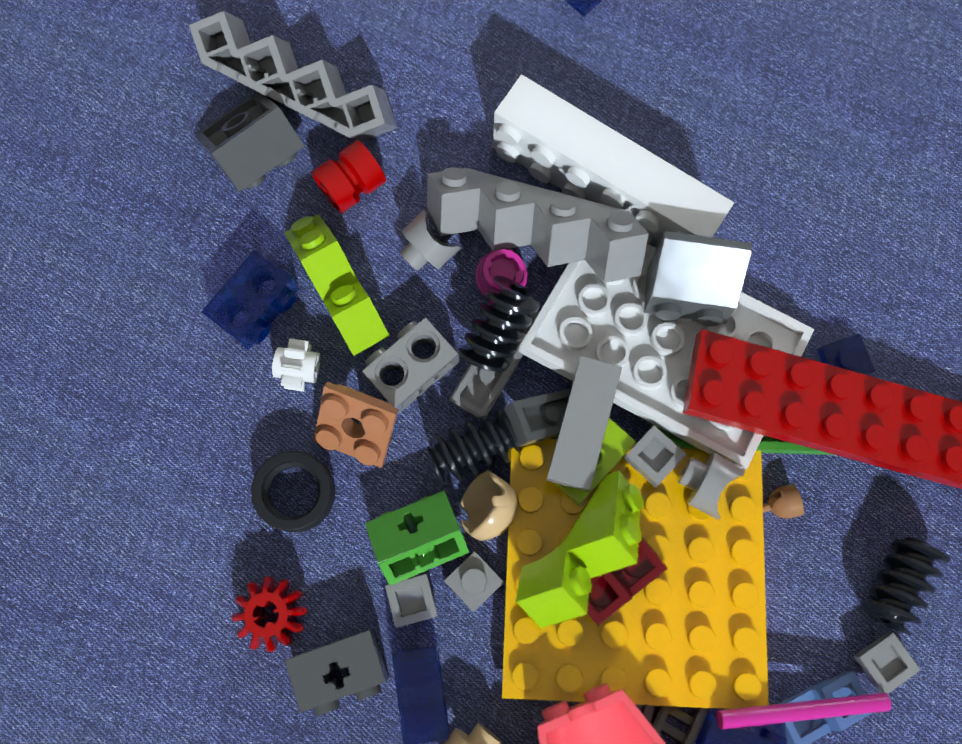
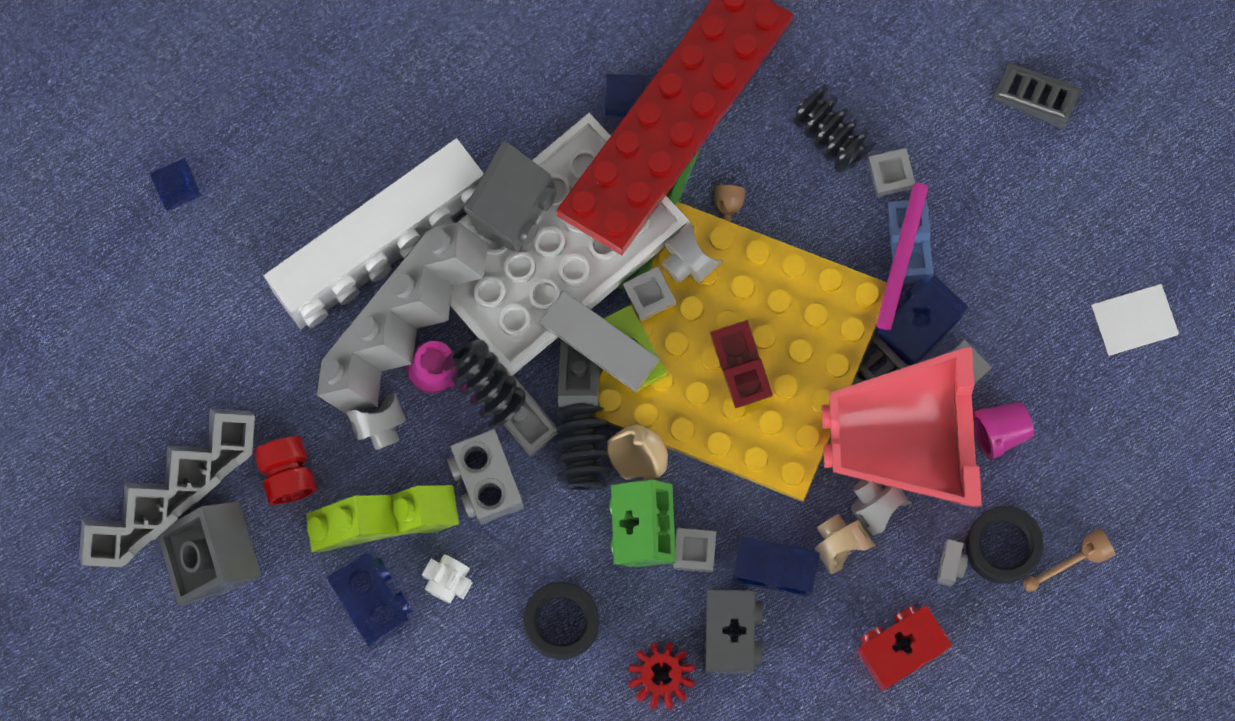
camera: 65 degrees left, 0 degrees up
nougat piece [313,382,399,468] -> none
light grey plate [444,551,504,612] -> none
lime arch [516,470,643,628] -> none

